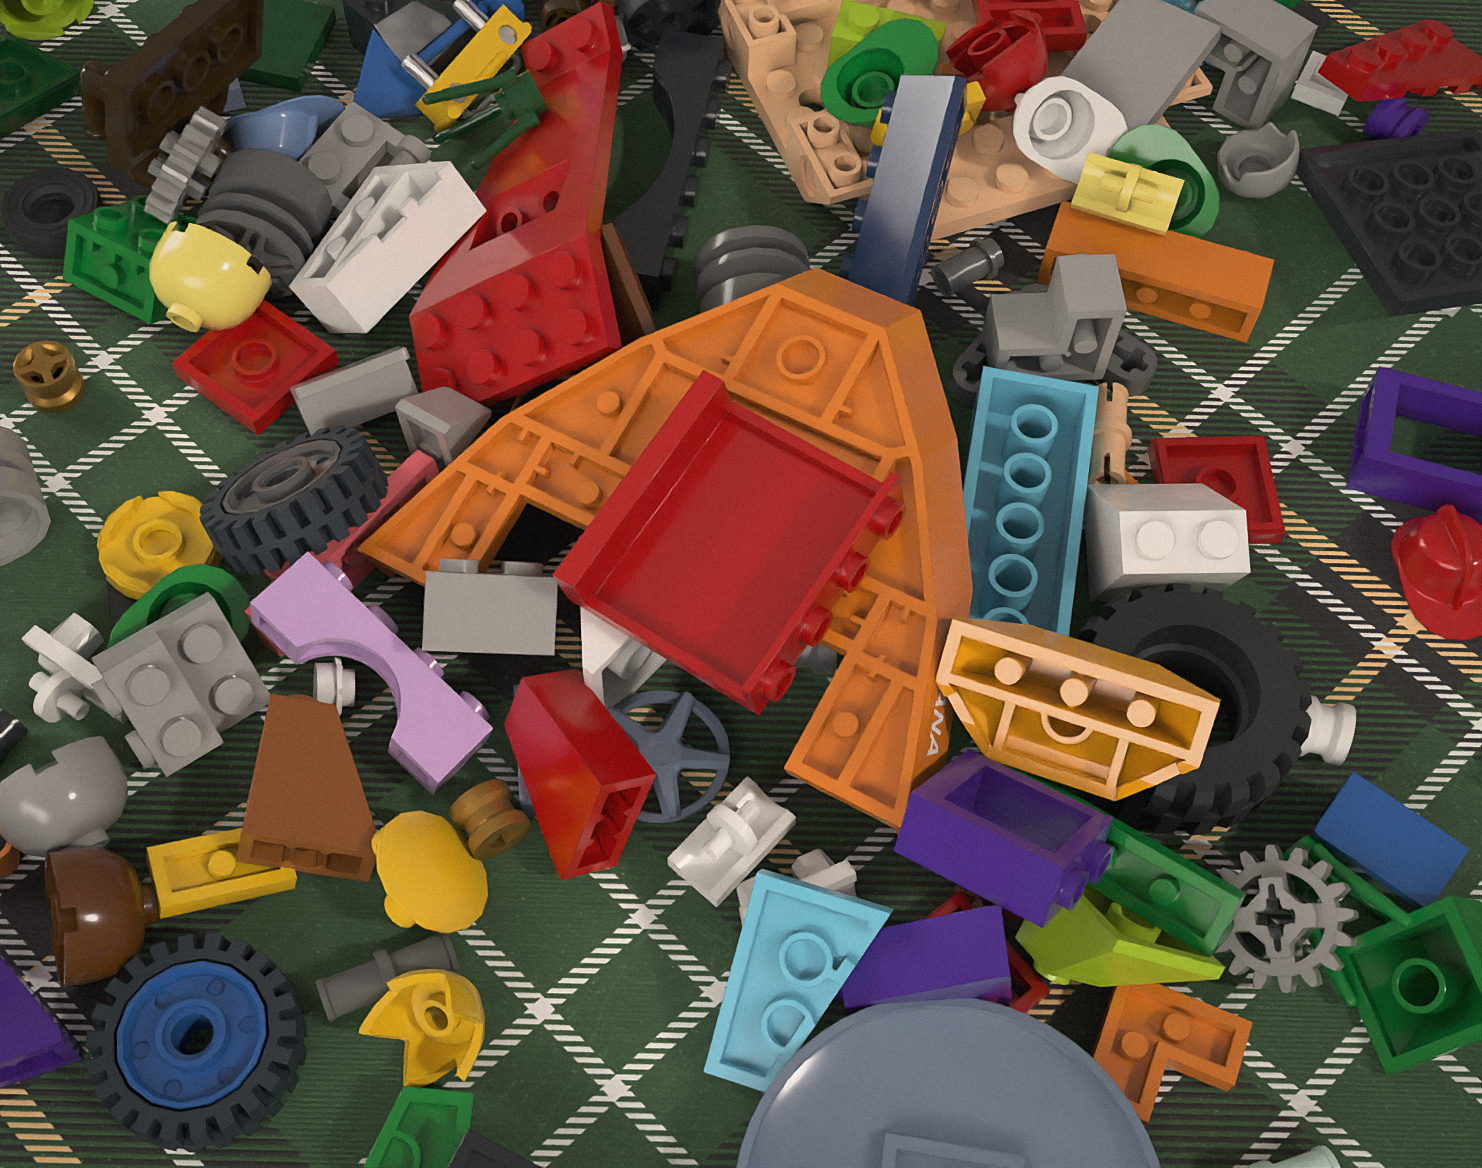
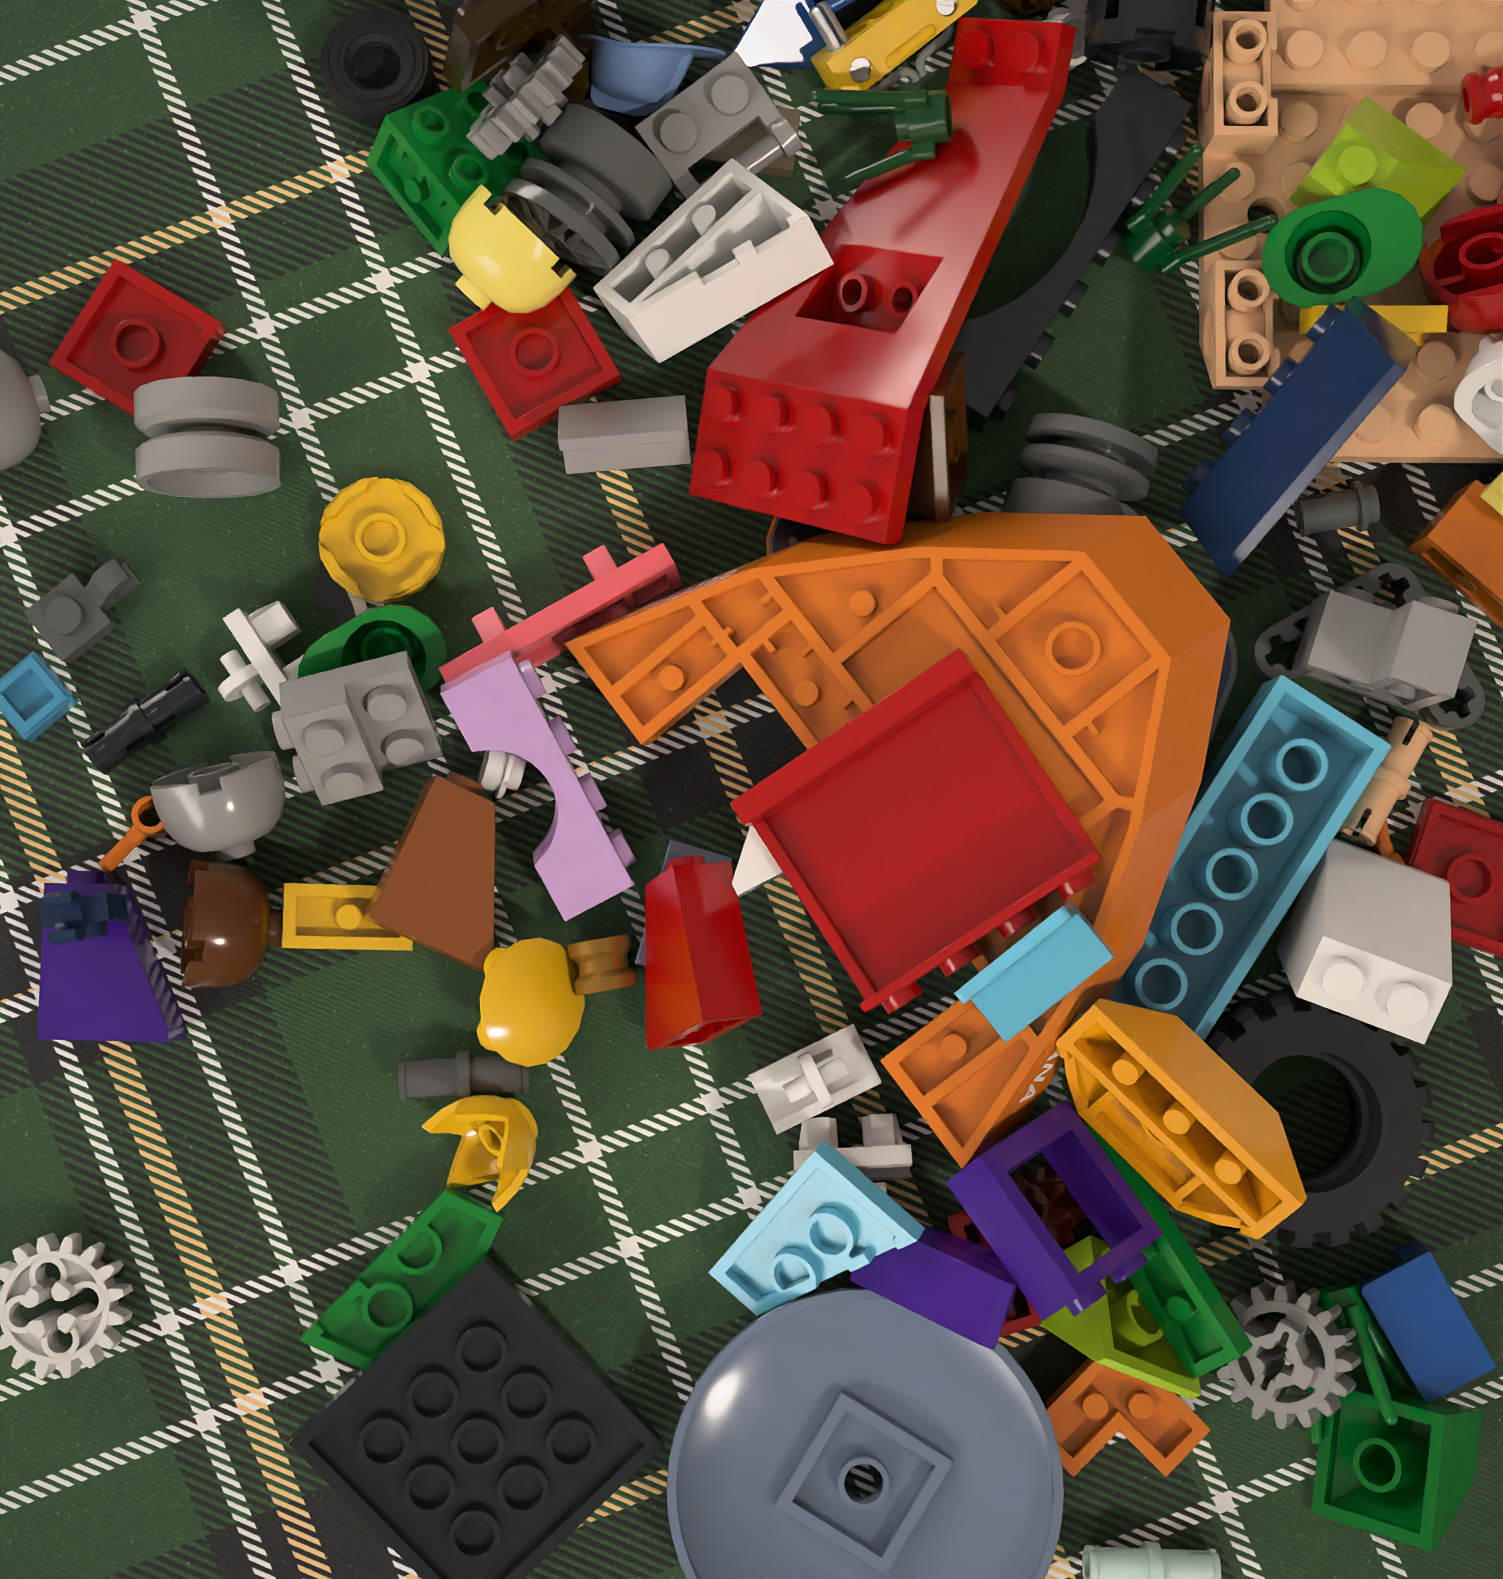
camera: 25 degrees right, 25 degrees up
pearl gold wheel [13,340,86,414] -> none
wheel [86,933,308,1153] -> none
black wheel [199,426,389,575] -> none
light grey slope [395,387,492,473] -> none
light grey brick [422,559,558,655] -> none
sand blue wheel [607,690,730,823] -> none
white wheel [1300,695,1356,766] -> none
none -> medium azure panel [954,901,1116,1043]
none -> dark green plant [1123,143,1278,276]

